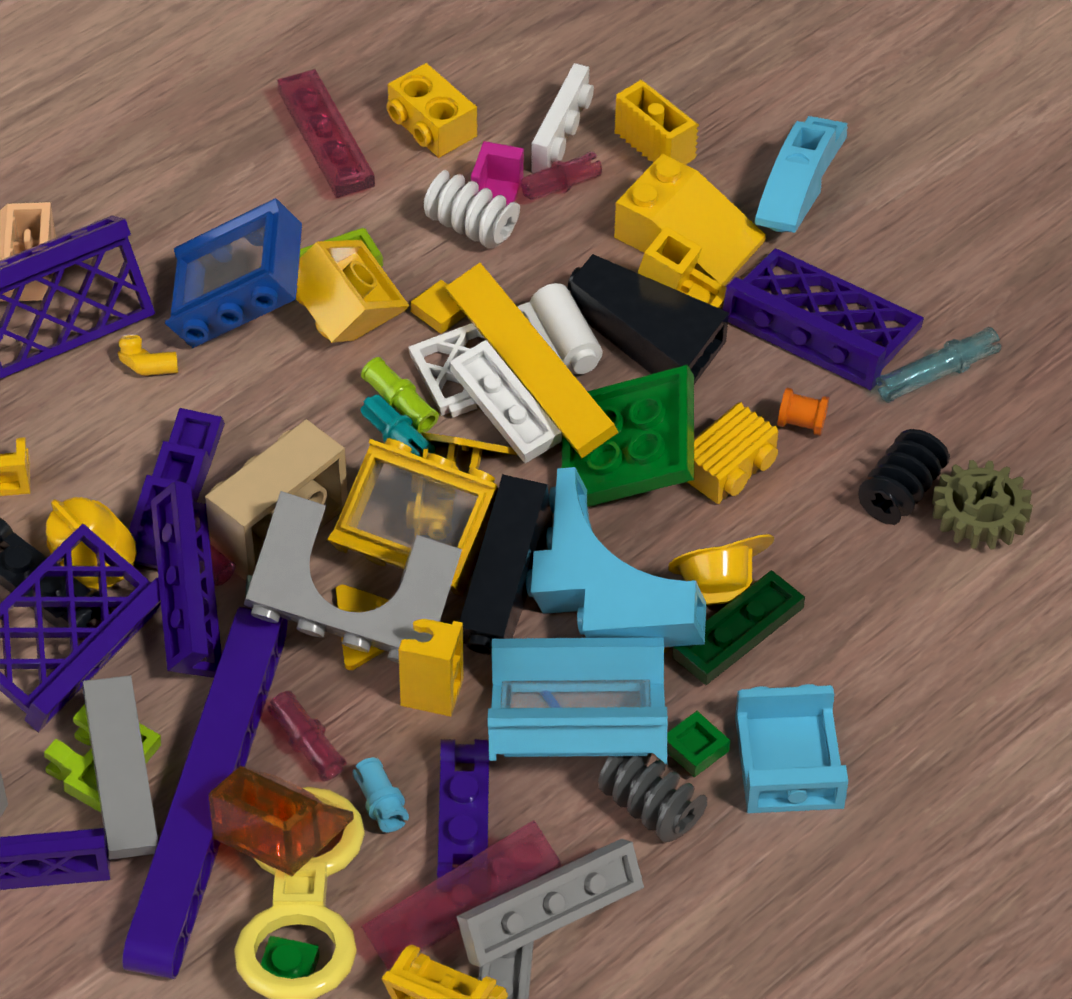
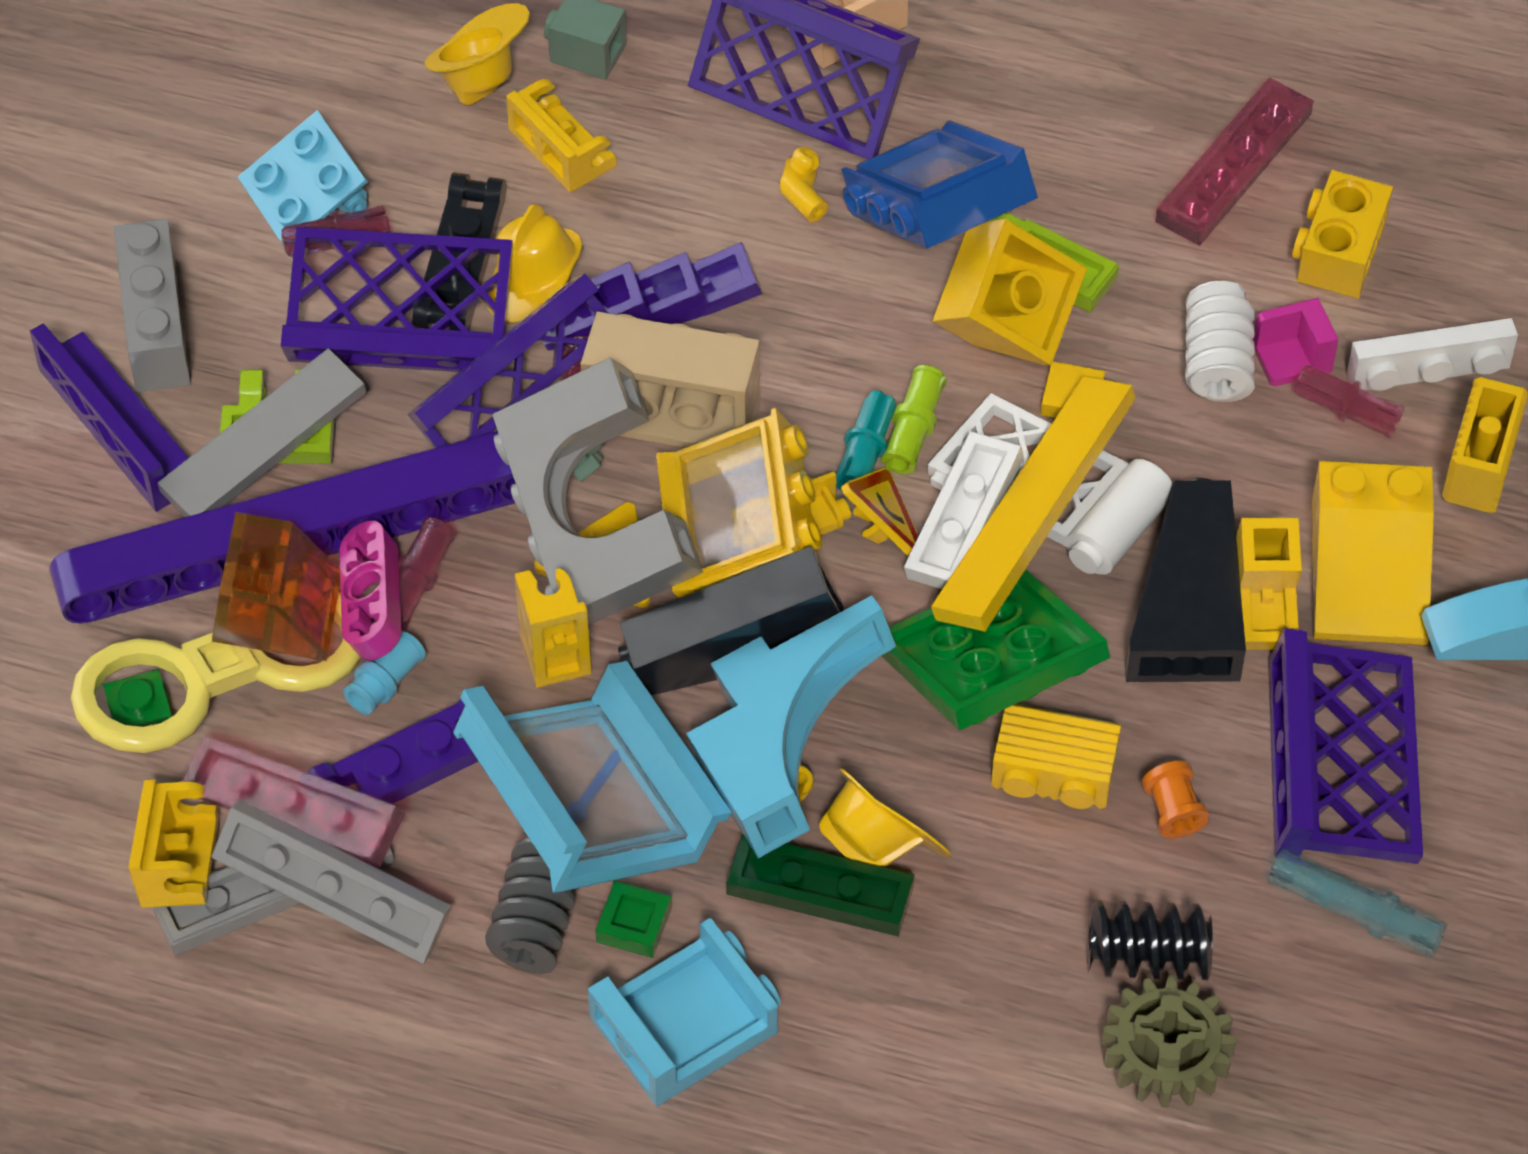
camera: 60 degrees right, 5 degrees up
none -> dark pink beam [340,521,401,660]

